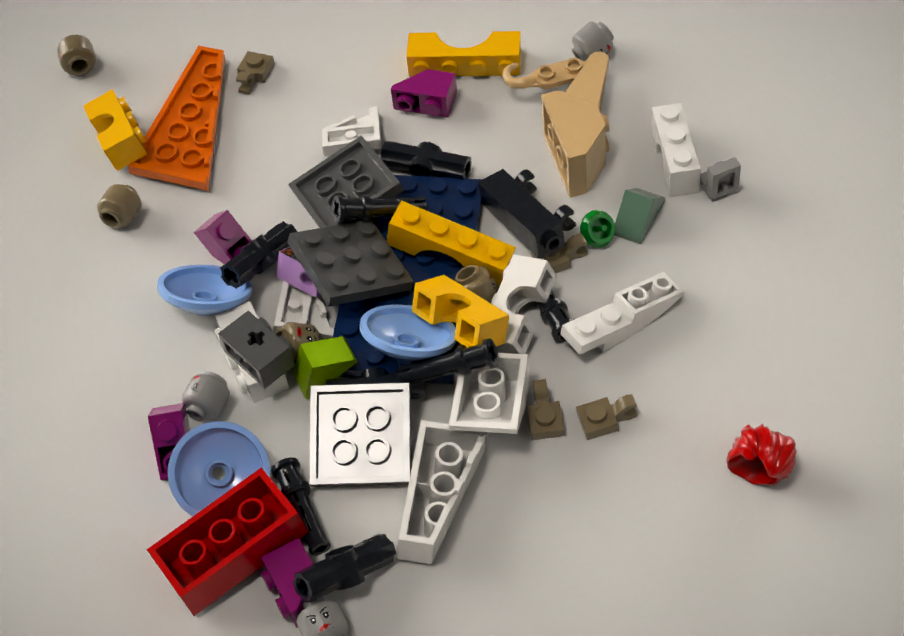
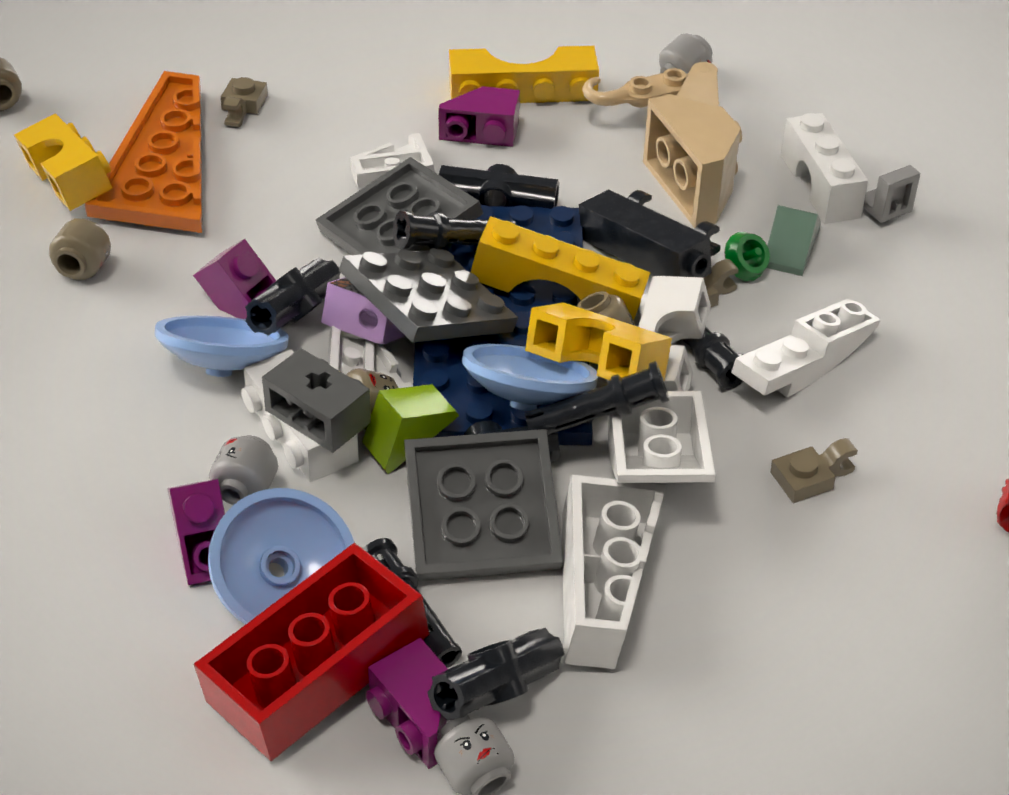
camera: 15 degrees left, 10 degrees down
dark tan plate [527,379,565,440] -> none

